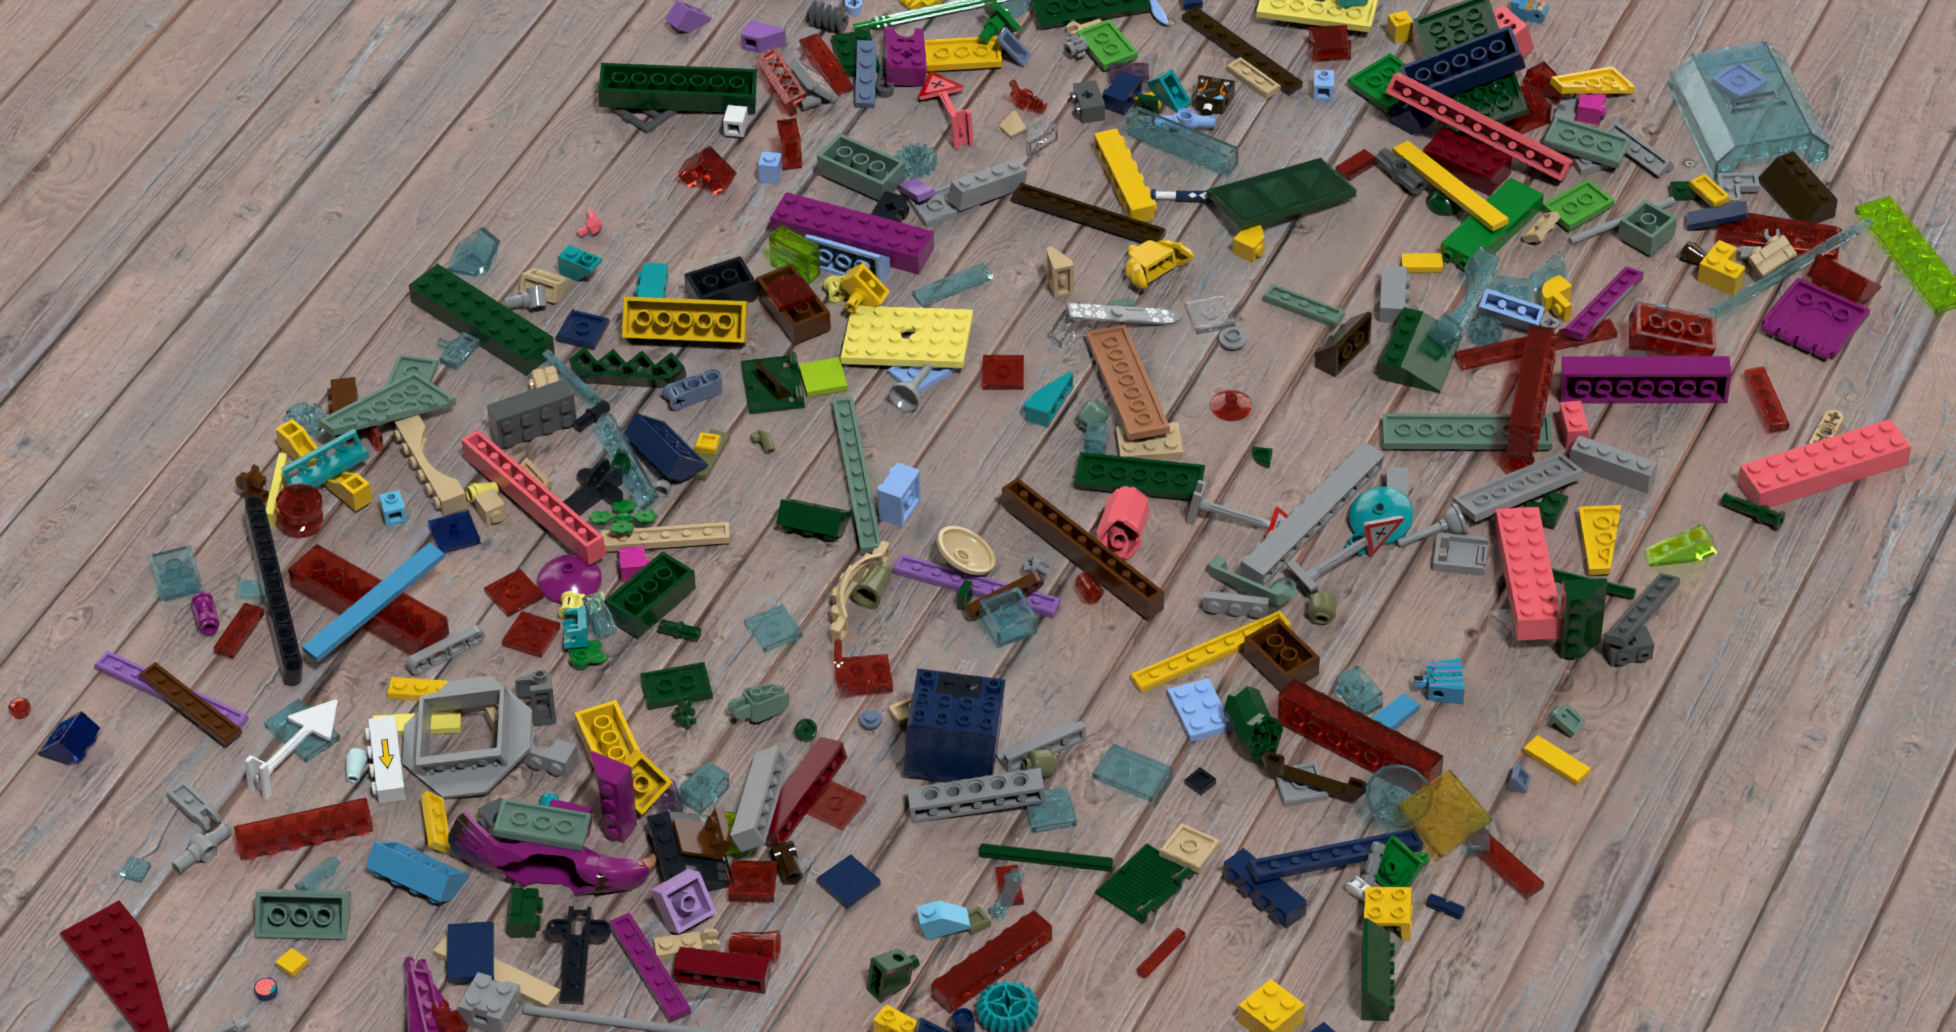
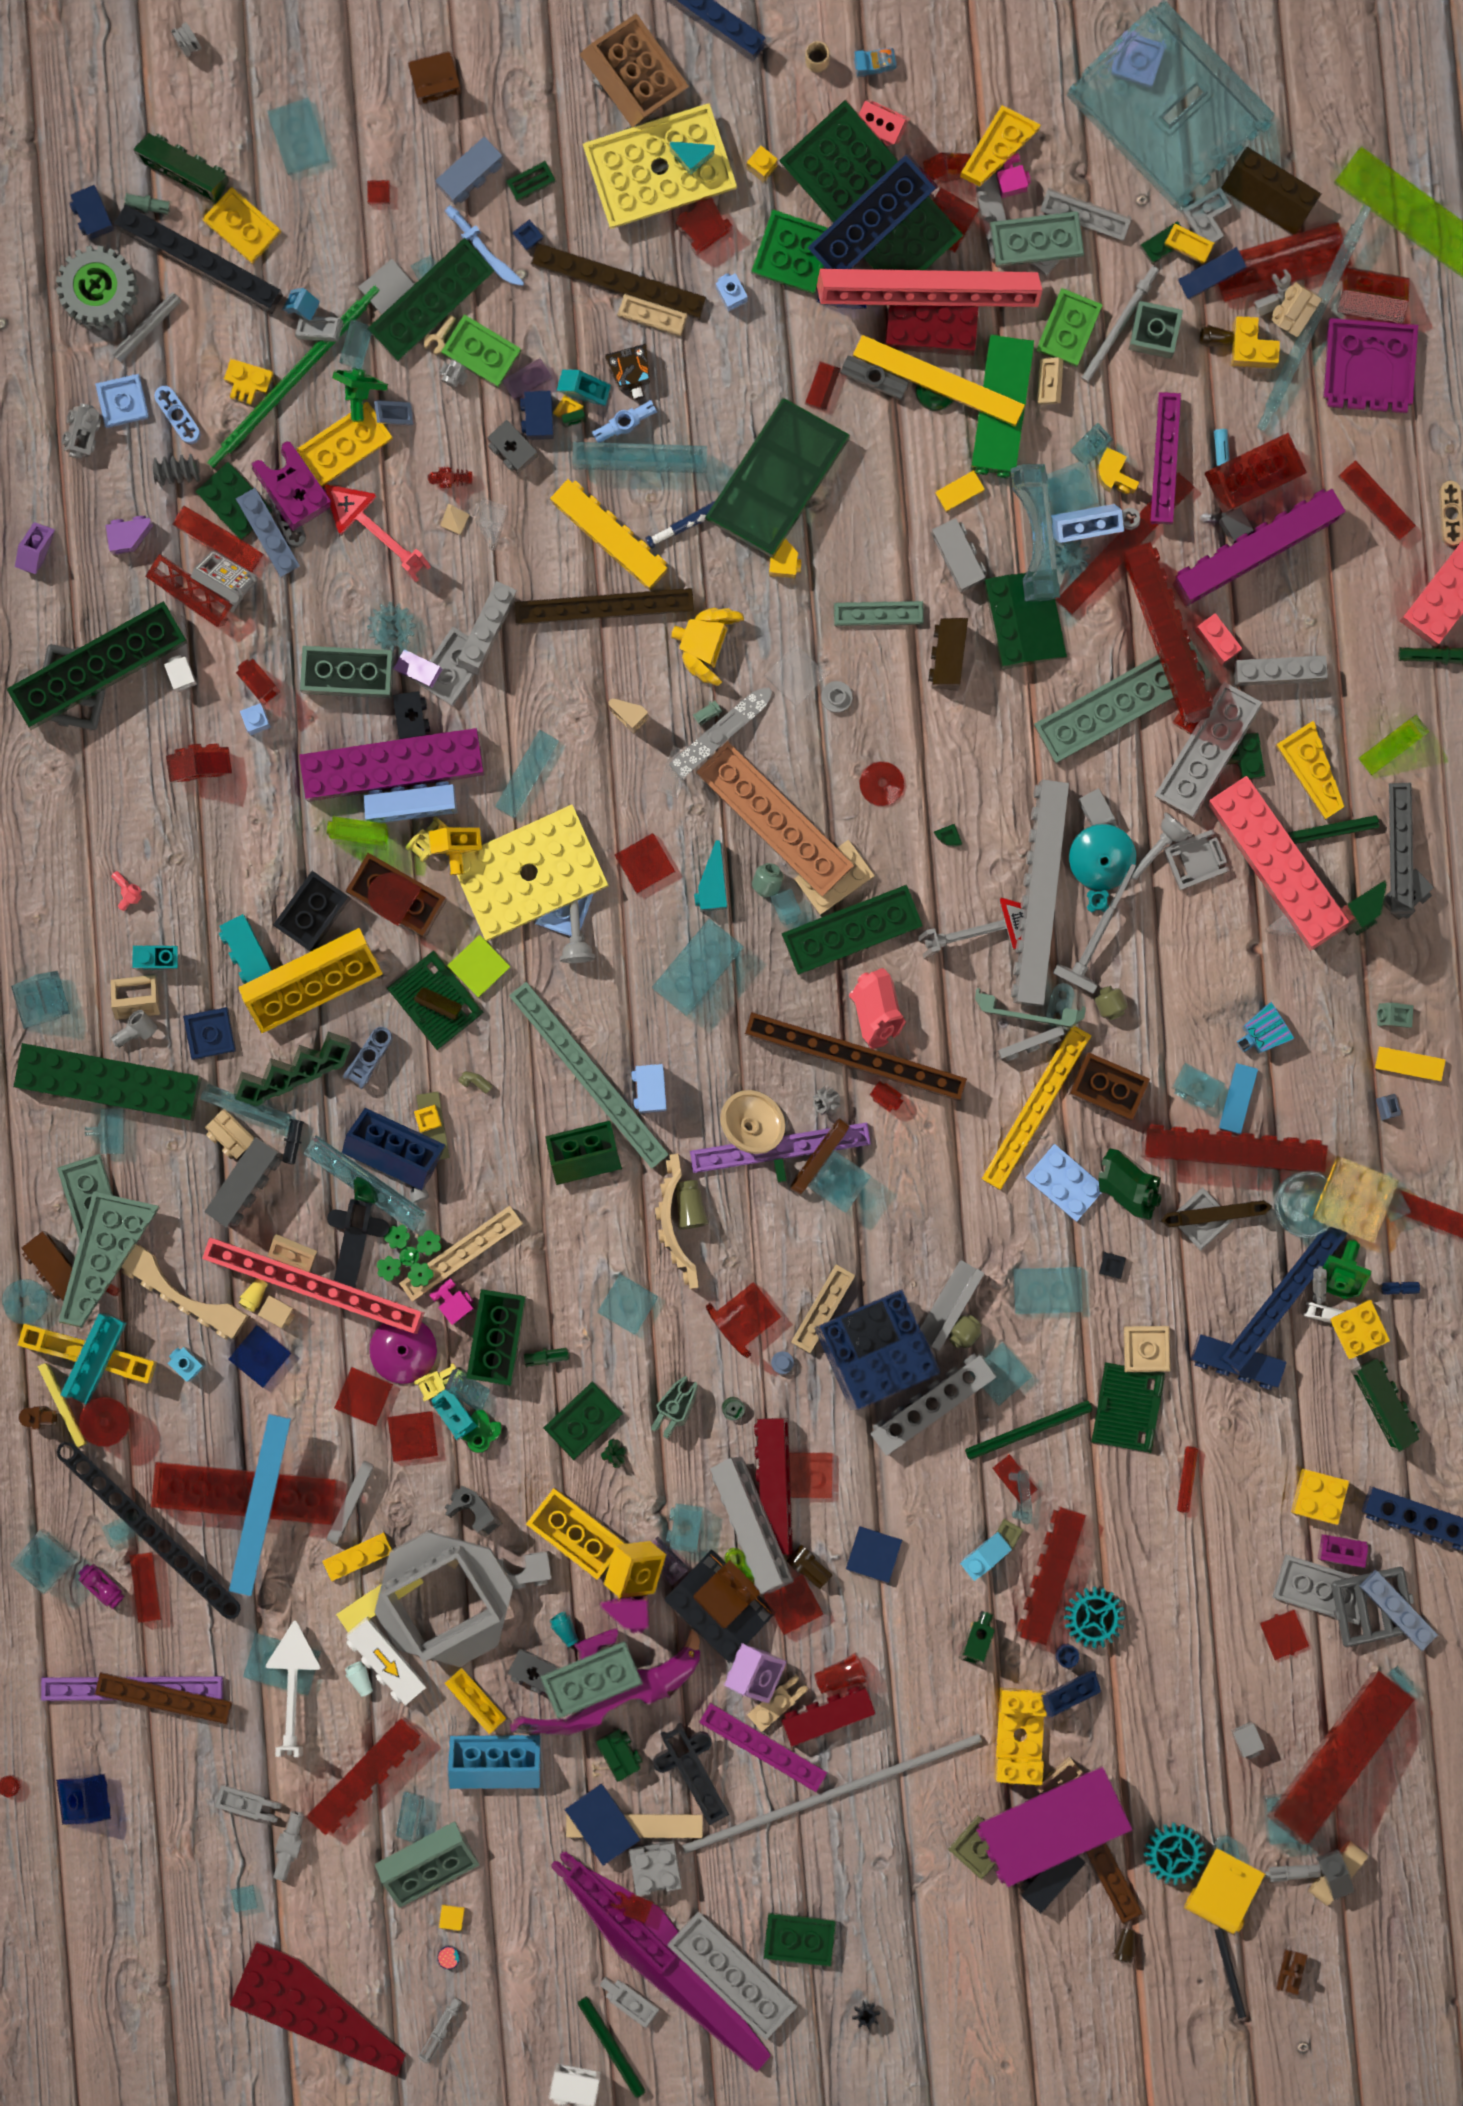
camera: 30 degrees left, 40 degrees up
none -> clear light blue brick [652,919,744,1018]

